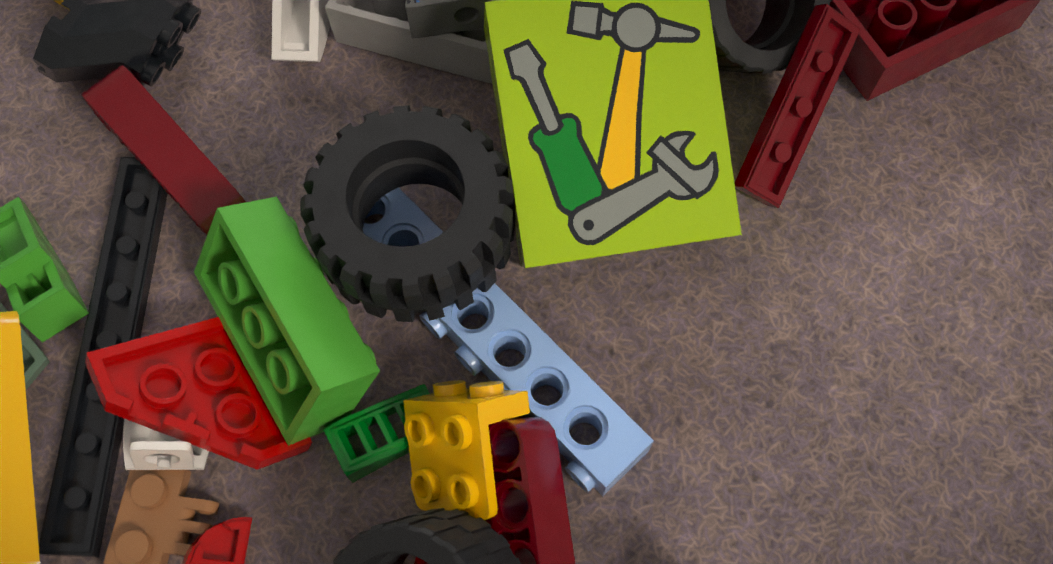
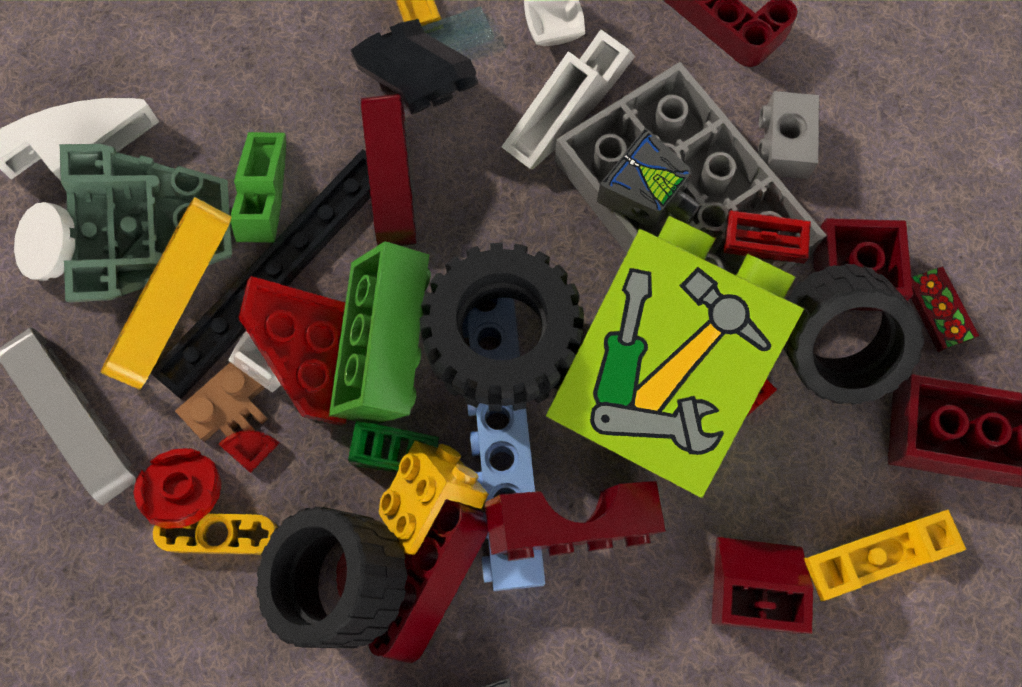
camera: 35 degrees right, 5 degrees up
dark red tile [734,4,861,208] -> none
none -> dark red arch [484,481,666,561]
none -> dark red slope [711,537,813,634]
none -> yellow slope [804,509,966,602]

